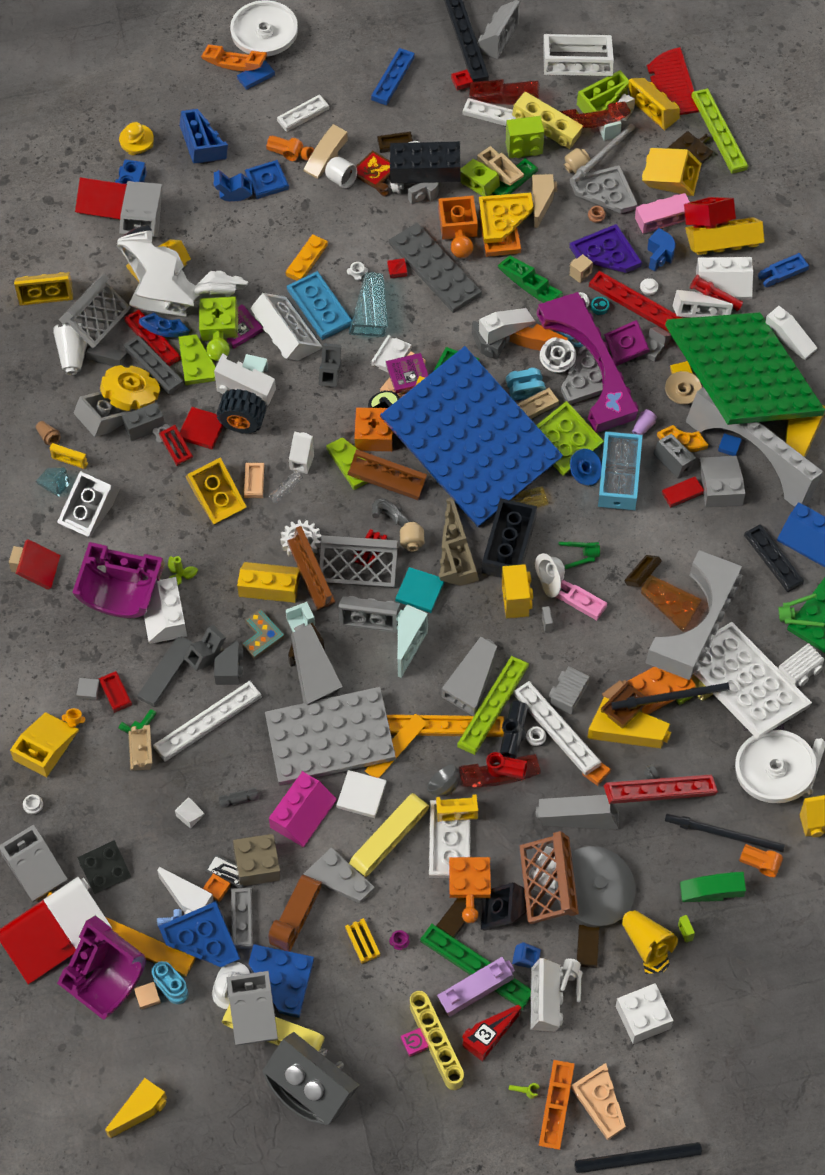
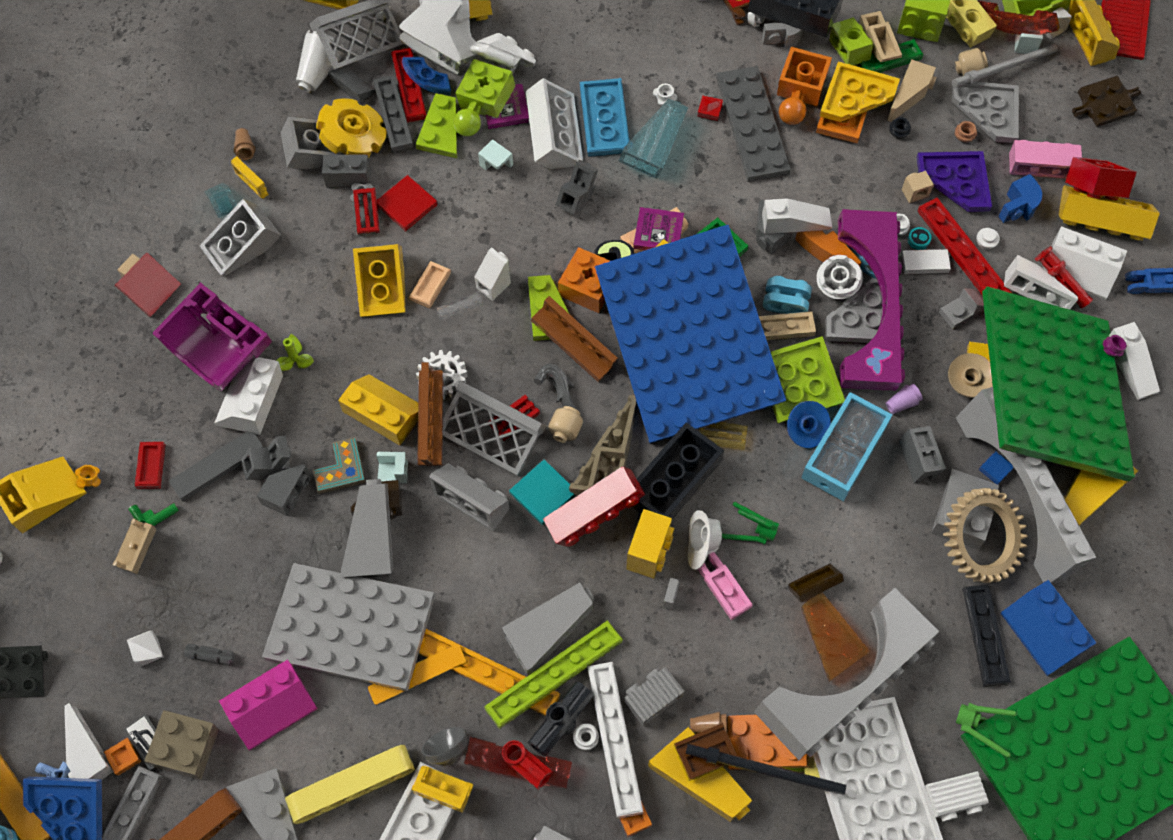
camera: 25 degrees right, 5 degrees up
light grey tile [76,678,100,700] -> none
white tile [153,681,262,762] -> none
white wedge [214,354,276,406] -> none
black wheel [216,389,267,434] -> none
light orange plate [285,234,328,281] -> none
white tile [336,770,387,818] -> none
white plate [371,335,412,372] -> none
light aqua slope [396,605,428,678] -> none
green slope [498,256,563,303] -> none
magenta tile [604,320,650,366] -> none
yellow slope [642,148,701,196] -> none
light orange tile [657,425,708,452] -> none
red tile [662,476,704,508] -> none
lime tile [691,88,748,174] -> none
none -> brick [543,466,645,547]
none -> black plate [889,117,911,138]
none -> white tile [902,249,951,274]
none -> tan piece [943,488,1028,583]
none -> magenta plate [1103,335,1127,357]

